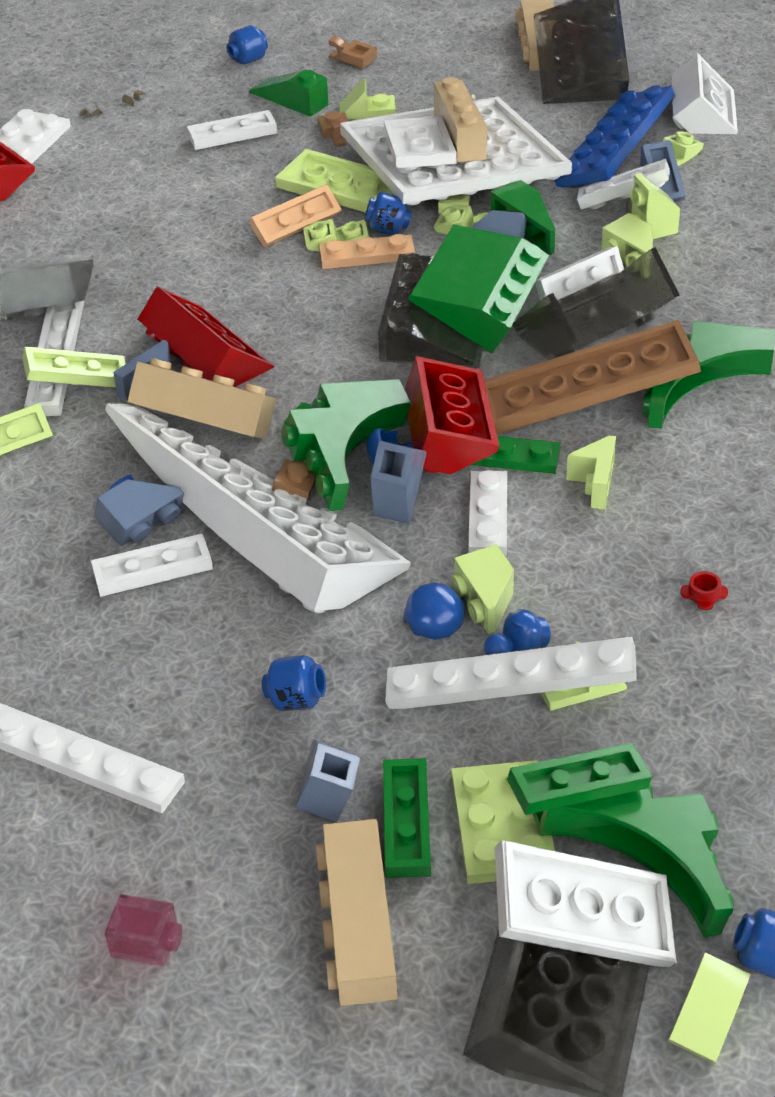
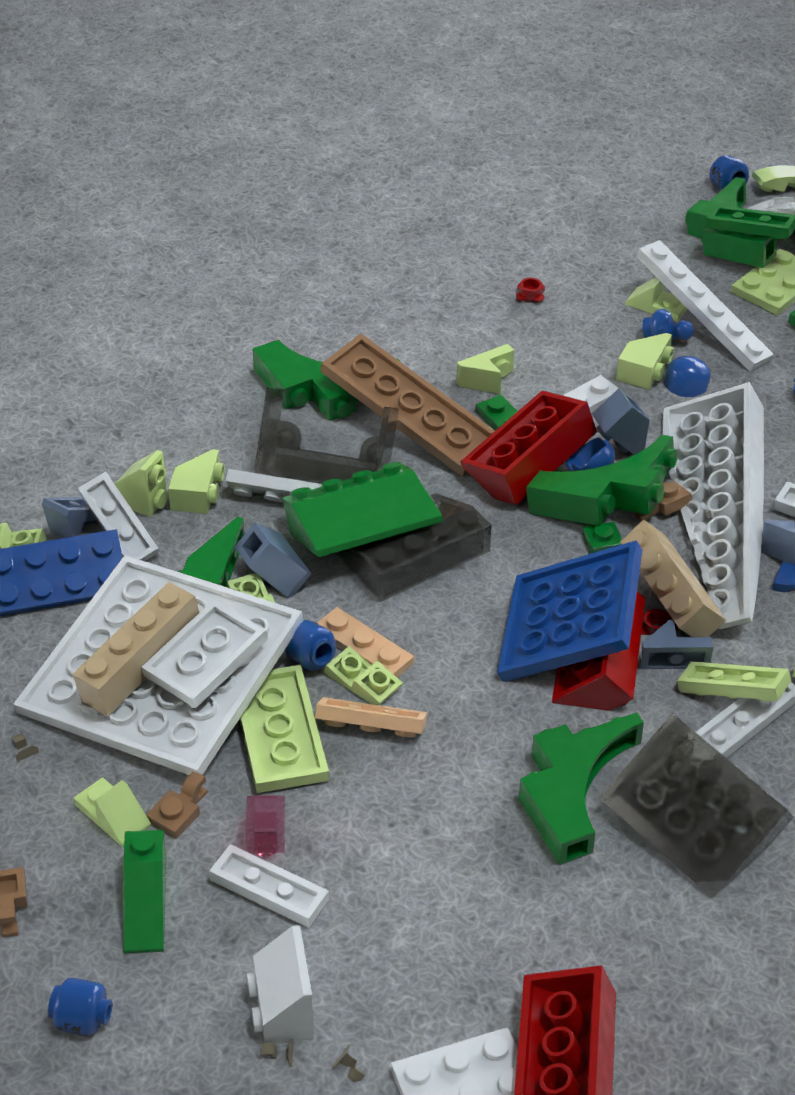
camera: 135 degrees left, 0 degrees up
none -> clear pink brick [245,795,286,857]
none -> white slope [247,925,314,1045]
none -> blue plate [497,540,643,681]
none -> green arch [519,712,644,865]

